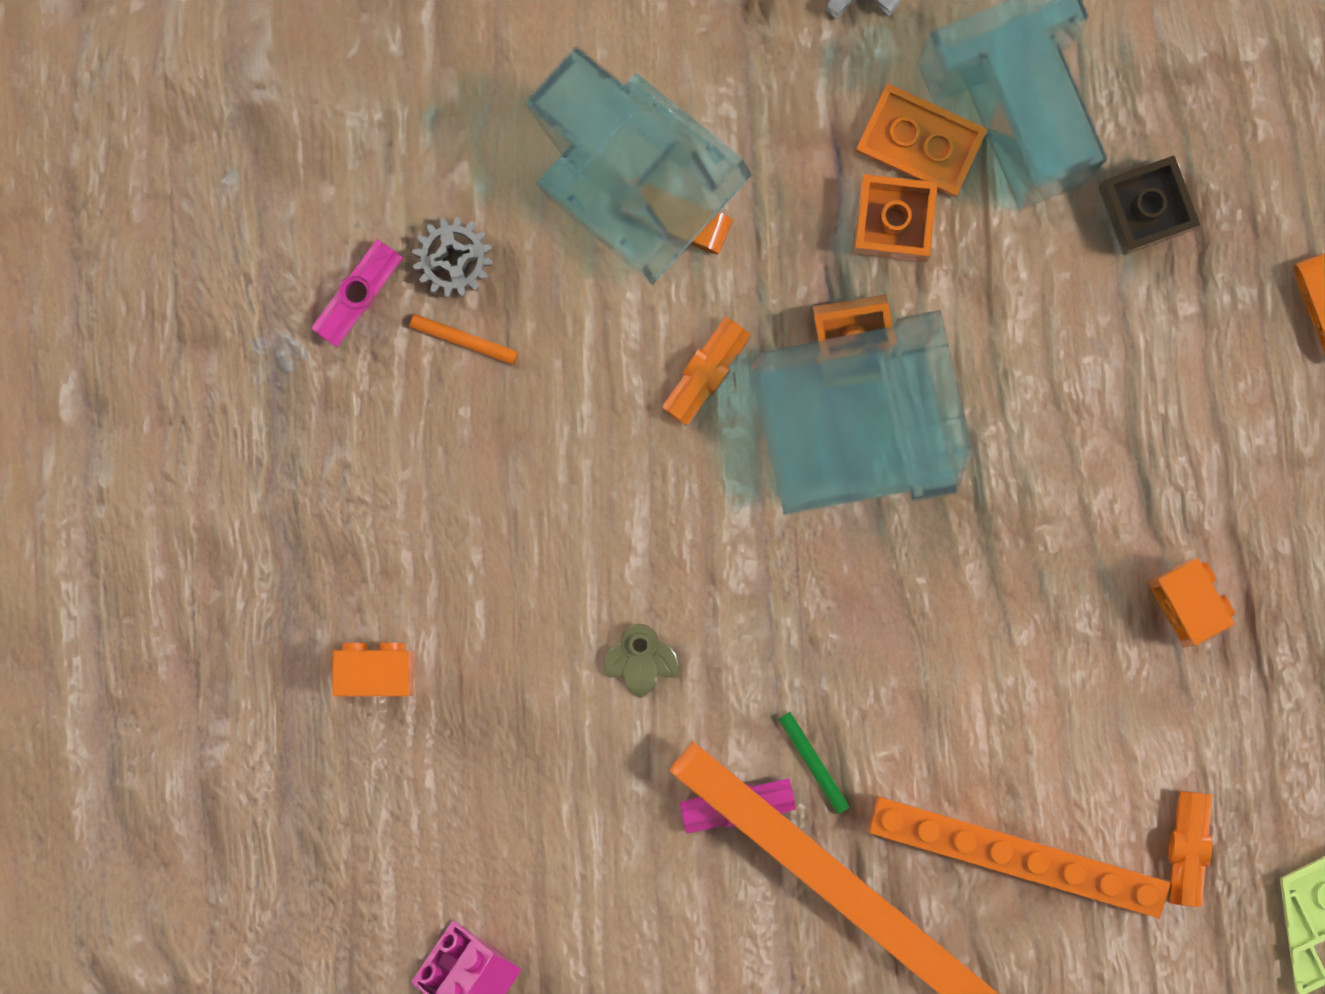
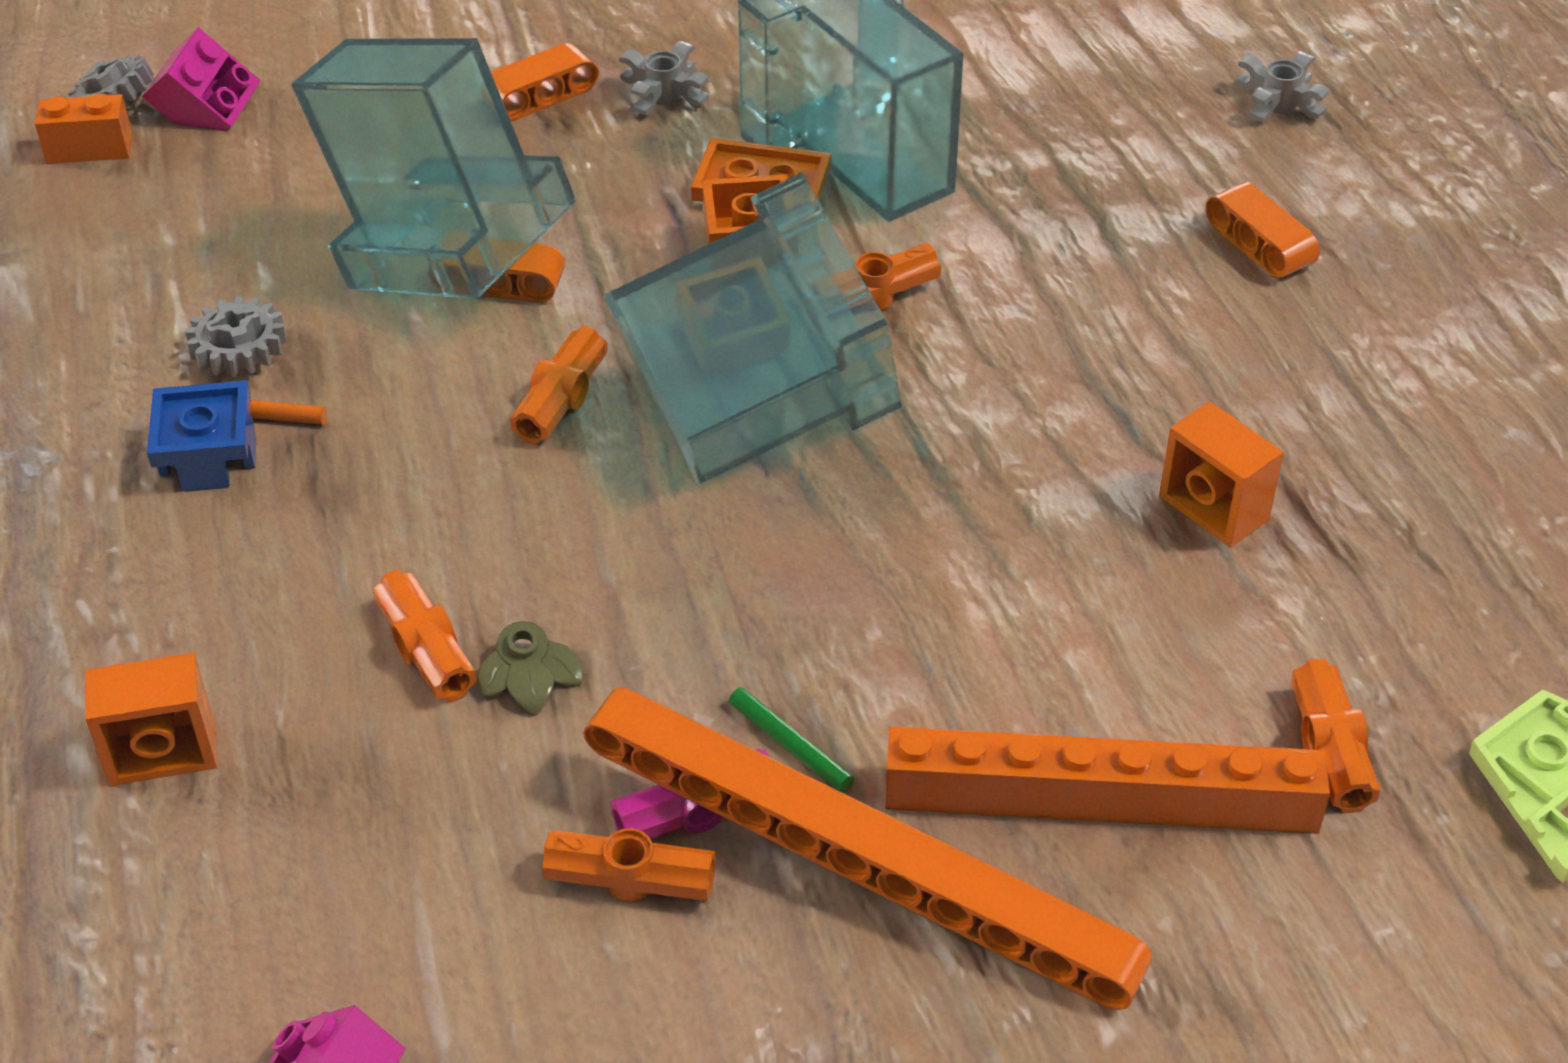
camera: 10 degrees left, 40 degrees down
dark pink piece [311,239,404,348] -> none
dark brown brick [1098,155,1200,256] -> none
none -> blue panel [147,380,256,492]
none -> orange piece [373,569,477,702]
none -> orange piece [542,828,716,902]
none -> orange piece [808,242,941,321]

